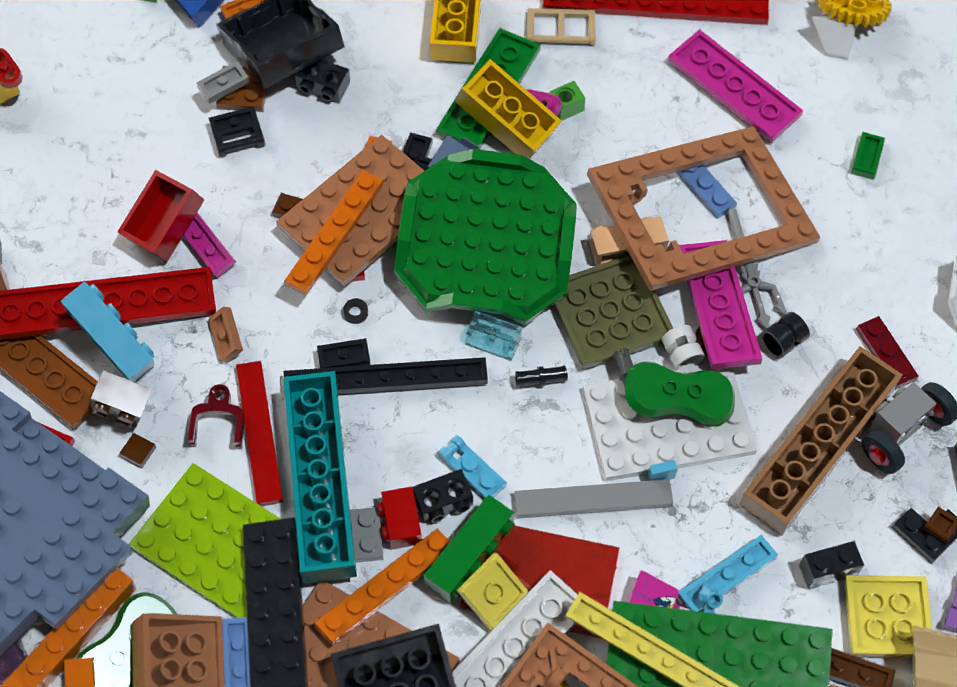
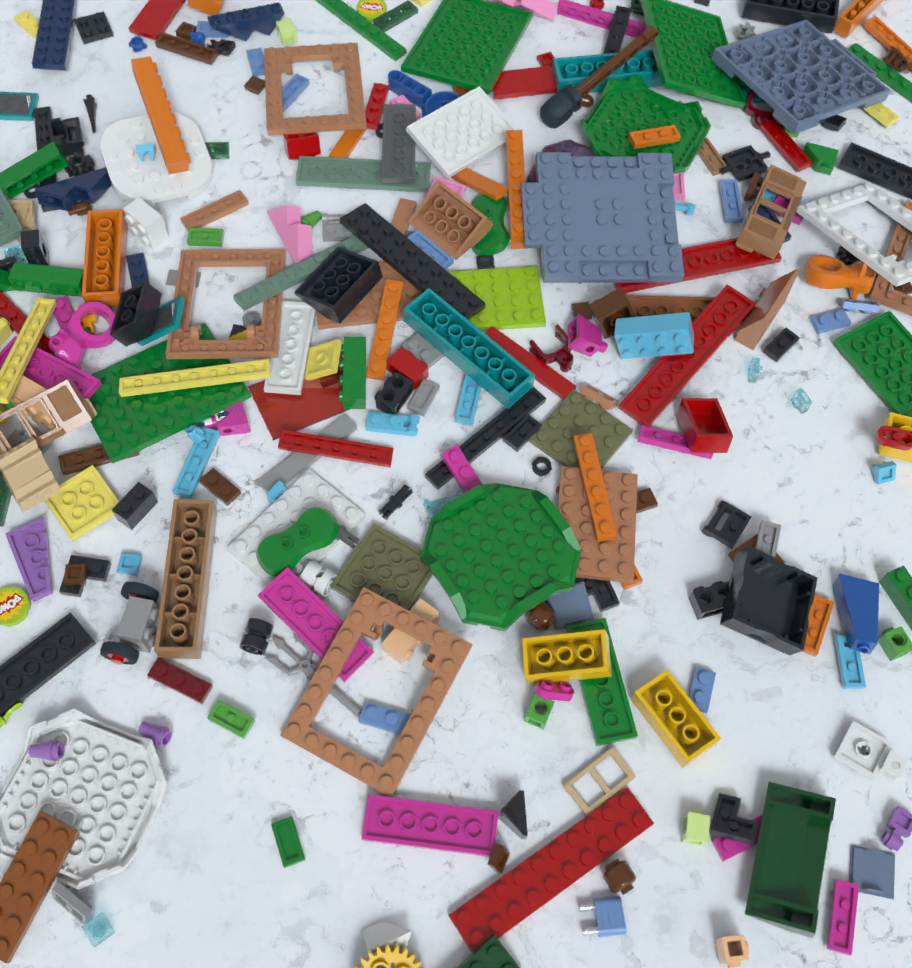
camera: 140 degrees right, 0 degrees up
none -> medium azure tile [117,552,142,575]
none -> medium lavender cone [138,721,172,747]
none -> reddish brown plate [199,468,241,506]
none -> bright green plate [207,700,255,739]
none -> red tile [278,429,394,468]
none -> light grey tile [407,379,440,417]
none -> dark pink plate [440,445,482,493]
none -> medium azure plate [455,374,482,426]
none -> black tile [476,255,495,269]
none -> reddish brown tile [488,843,510,873]
none -> black slope [498,790,528,839]
none -> olive plate [529,389,633,469]
none -> dark pink torso [568,314,608,357]
none -> medium blue plate [688,667,716,713]
none -> clear light blue plate [748,357,763,383]
none -> clear light blue plate [791,388,812,414]
none -> medium azure tile [872,461,897,484]

